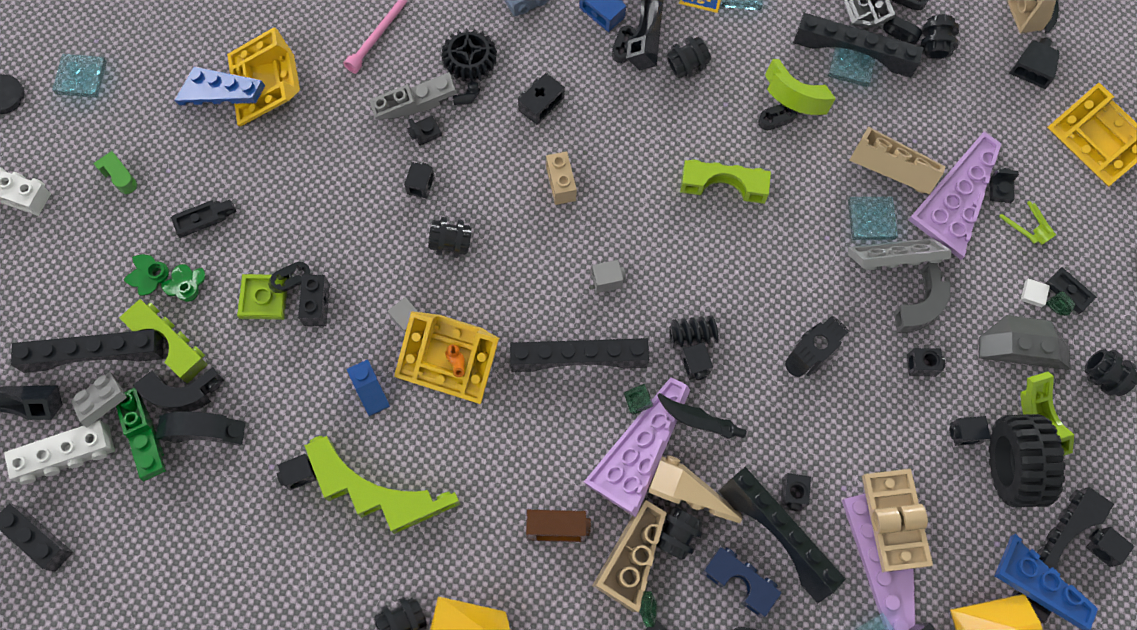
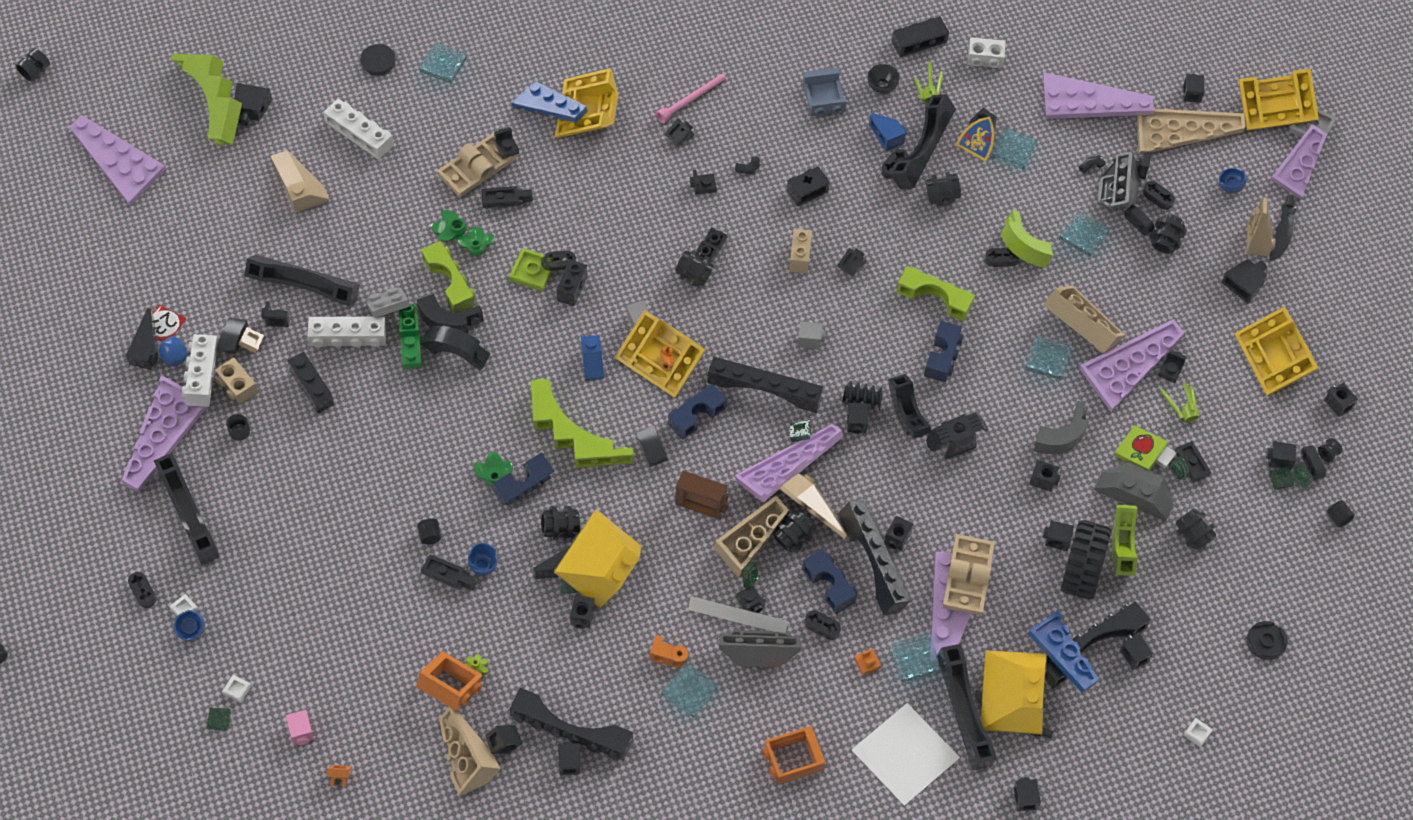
camera: 20 degrees right, 10 degrees down
black arch [11,329,164,373] -> none
bright green leg [94,151,137,194] -> none
black brick [276,454,317,491] -> none
light grey slope [369,72,458,119] -> none
black brick [404,162,435,199] -> none
black gear [441,28,497,82] -> none
black sword [657,393,747,439] -> none
black arch [793,13,924,78] -> none
light grey plate [848,238,951,270] -> none
none -> tan plate [437,133,517,197]
none -> green plate [474,452,513,487]
none -> dark blue arch [490,452,554,505]
none -> black bracket [494,127,519,159]
none -> black slope [636,426,668,467]
none -> black bracket [664,118,695,147]
none -> dark blue arch [668,384,727,440]
none -> black slope [696,227,728,263]
none -> black bracket [837,248,867,277]
none -> black arch [888,374,931,438]
none -> dark blue arch [924,321,964,383]
none -> lime tile [1114,425,1168,471]

